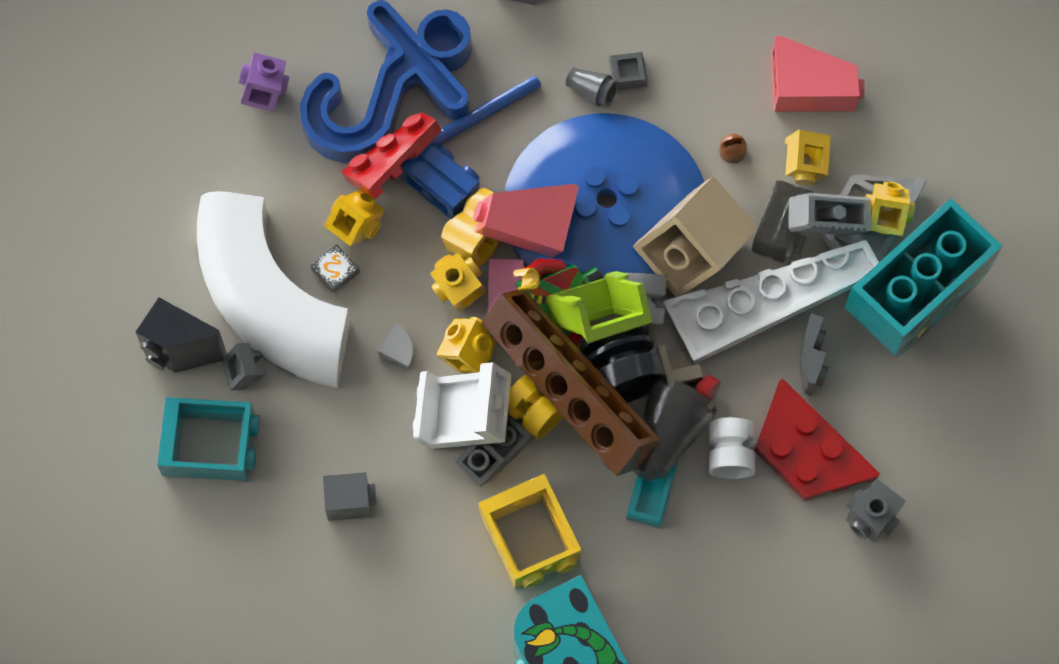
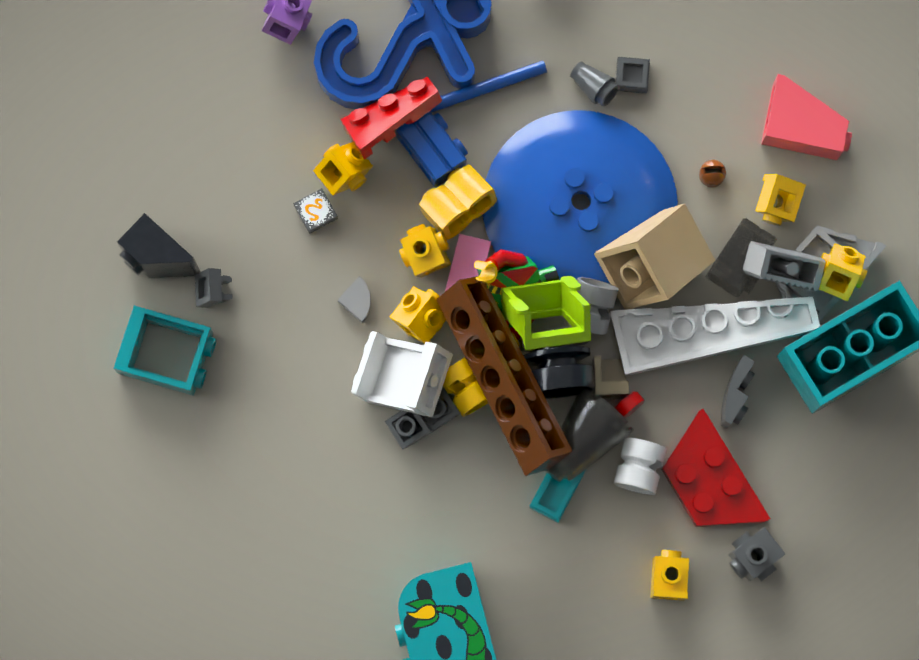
camera: 10 degrees right, 10 degrees up
white brick [197,191,351,388] -> none
dark grey brick [323,472,377,521] -> none
coral slope [473,184,579,258] -> none
yellow window [478,474,581,589] -> none
none -> yellow brick [650,550,689,601]

